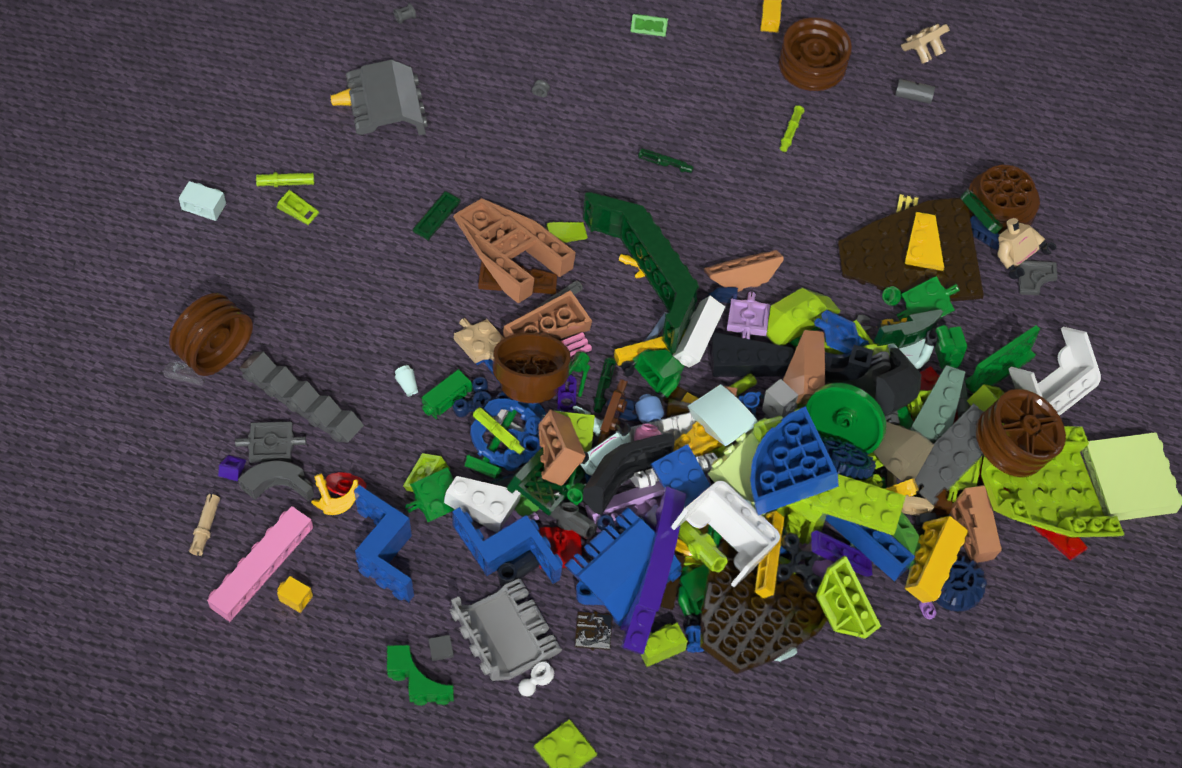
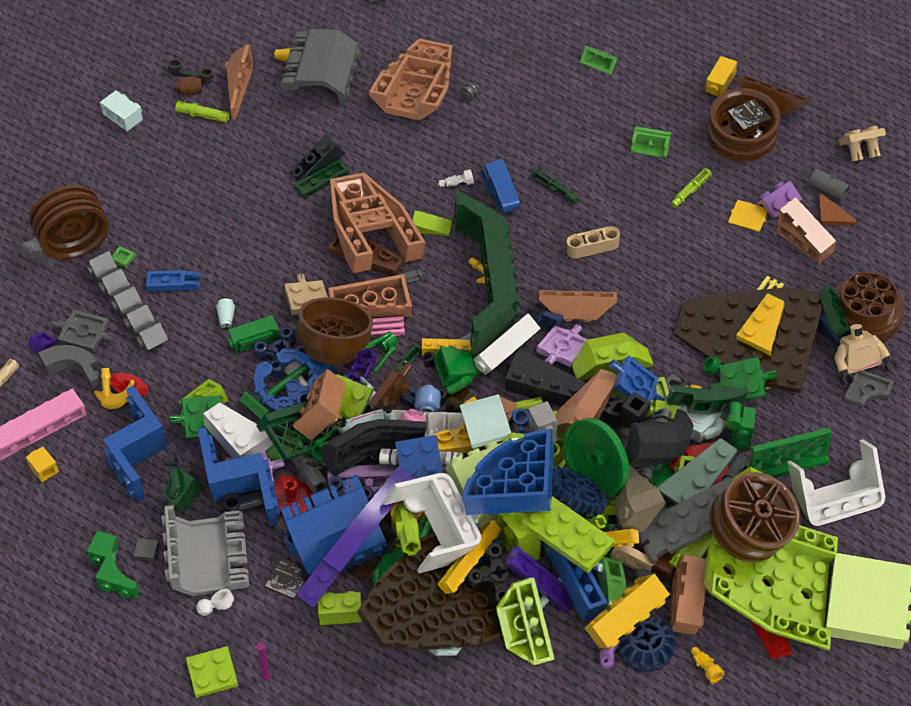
camera: 25 degrees right, 5 degrees down
lime slope [277,190,320,225] -> none
lime piece [473,407,525,455] -> none
none -> bright green tile [112,246,136,269]
none -> blue hinge [146,270,201,291]
none -> dark green torso [161,455,205,513]
none -> pearl dark grey bar [168,59,214,83]
none -> reddish brown brick [176,76,202,95]
none -> nougat wedge [225,44,253,120]
none -> magenta bar [256,642,271,680]
none -> black slope [288,134,345,183]
none -> nougat wedge [369,39,452,120]
none -> white piece [438,169,474,187]
none -> blue beam [481,158,520,214]
none -> tan beam [566,226,620,258]
none -> bright green hinge [631,126,671,158]
none -> yellow piece [691,647,724,683]
none -> piece [727,99,771,132]
none -> yellow piece [728,200,767,232]
none -> reddish brown wedge [737,75,810,116]
none -> medium lavender bracket [756,181,802,219]
none -> wedge [777,197,836,264]
none -> dark orange tile [819,194,856,225]

